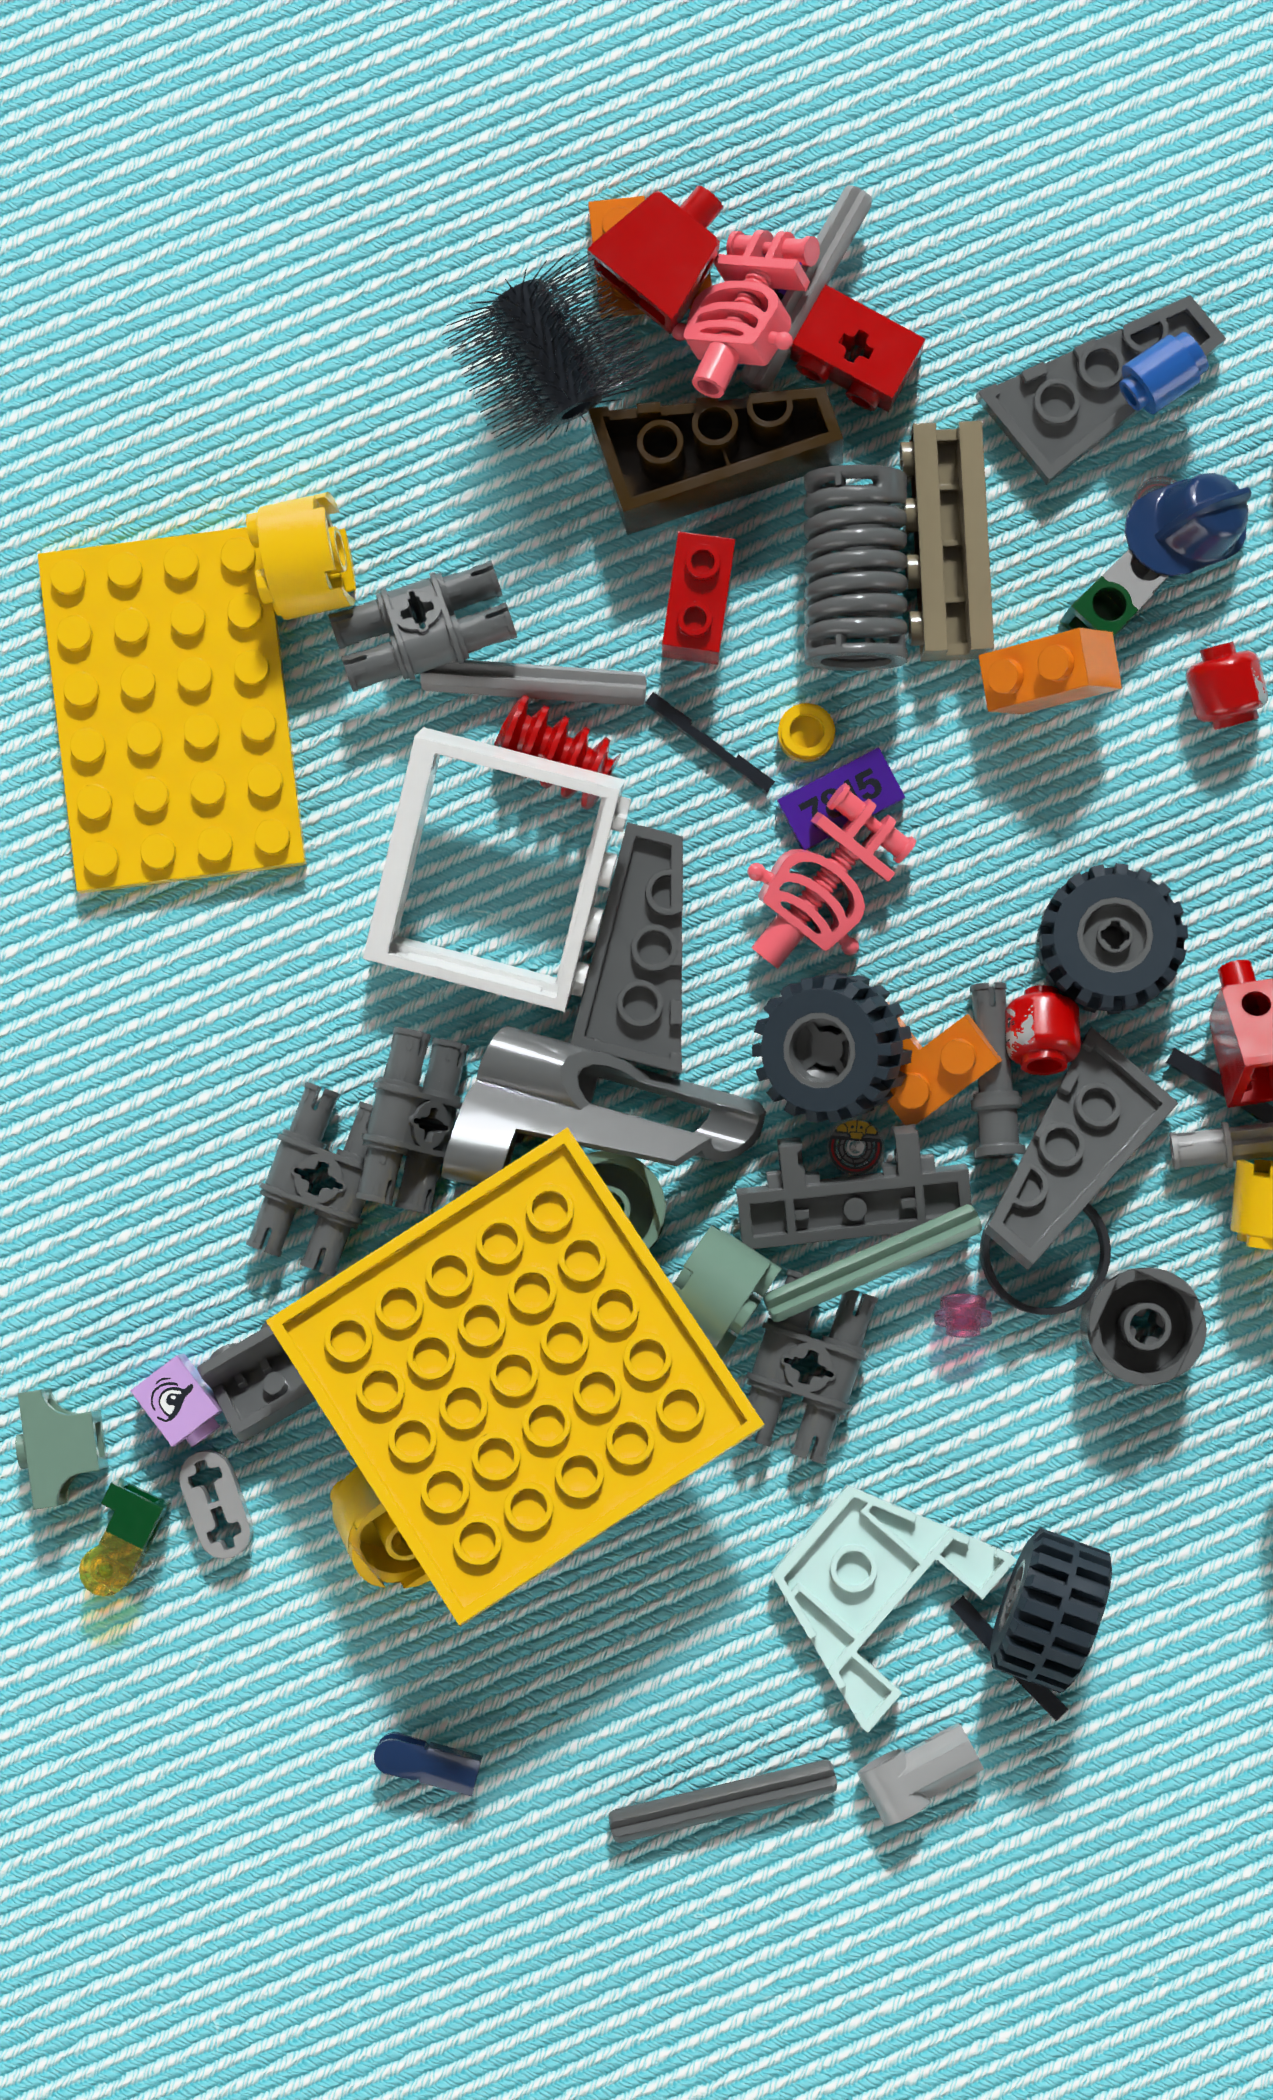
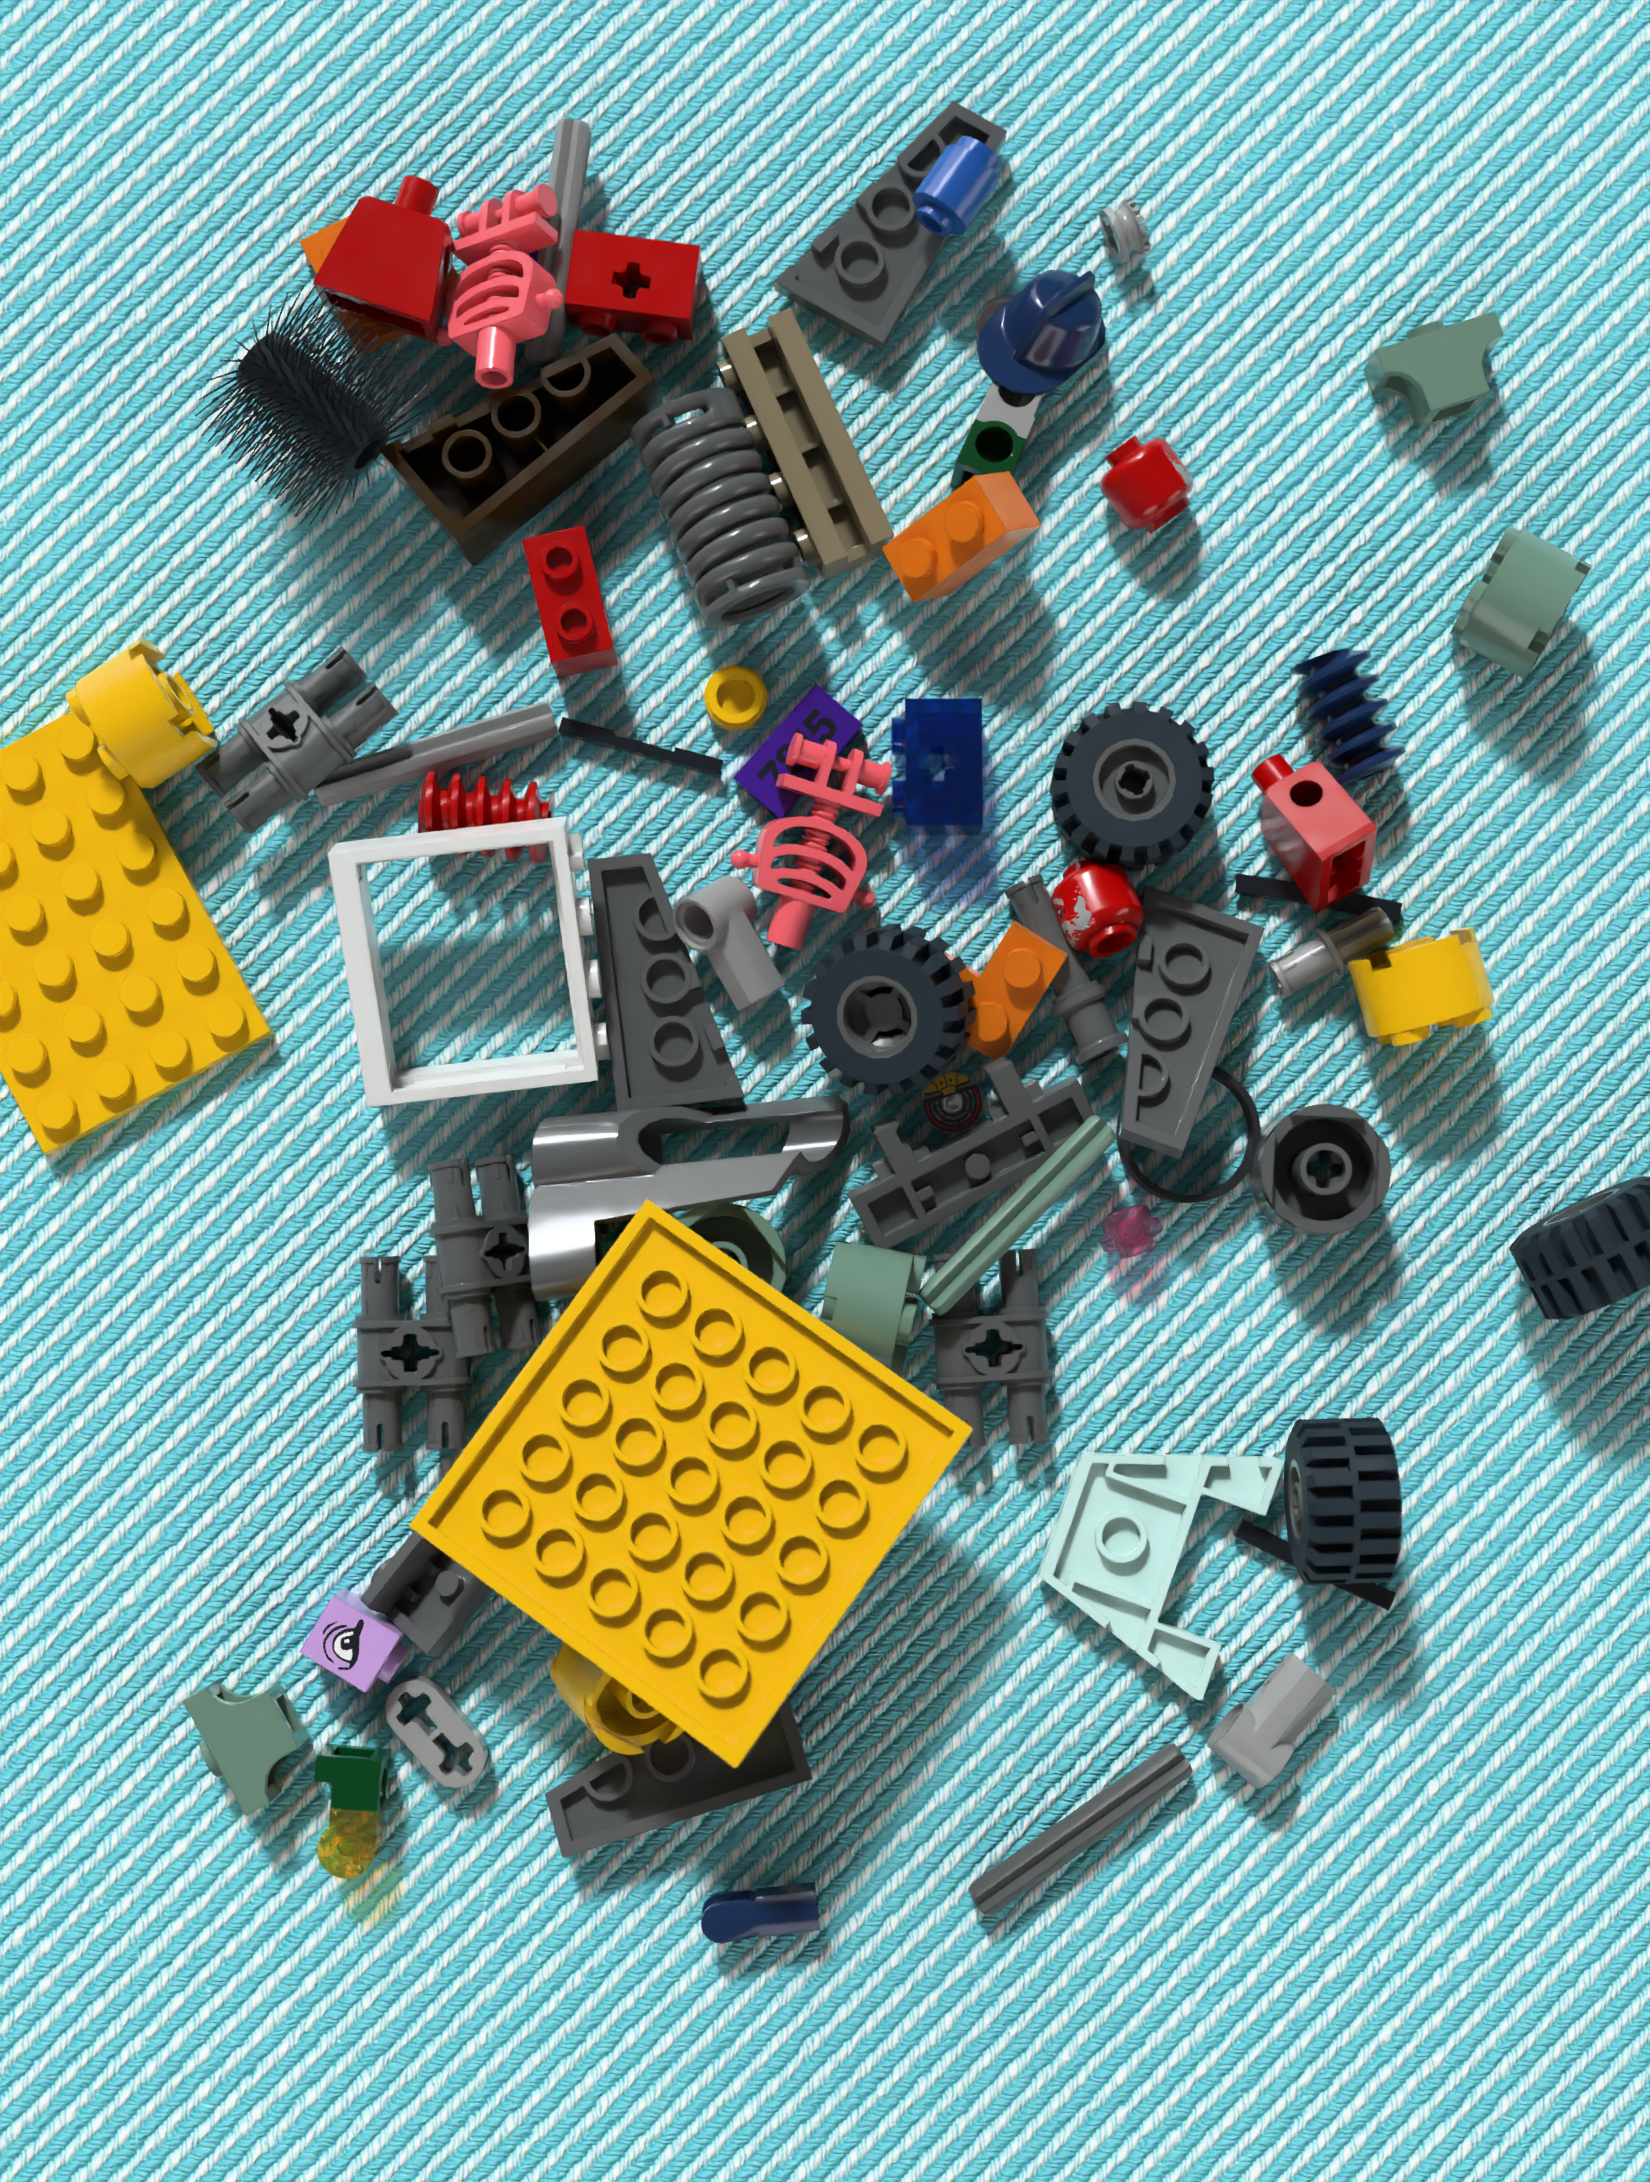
camera: 30 degrees left, 0 degrees up
none -> dark grey wing [545,1695,813,1858]
none -> light grey piece [672,875,785,1011]
none -> clear blue brick [891,698,983,836]

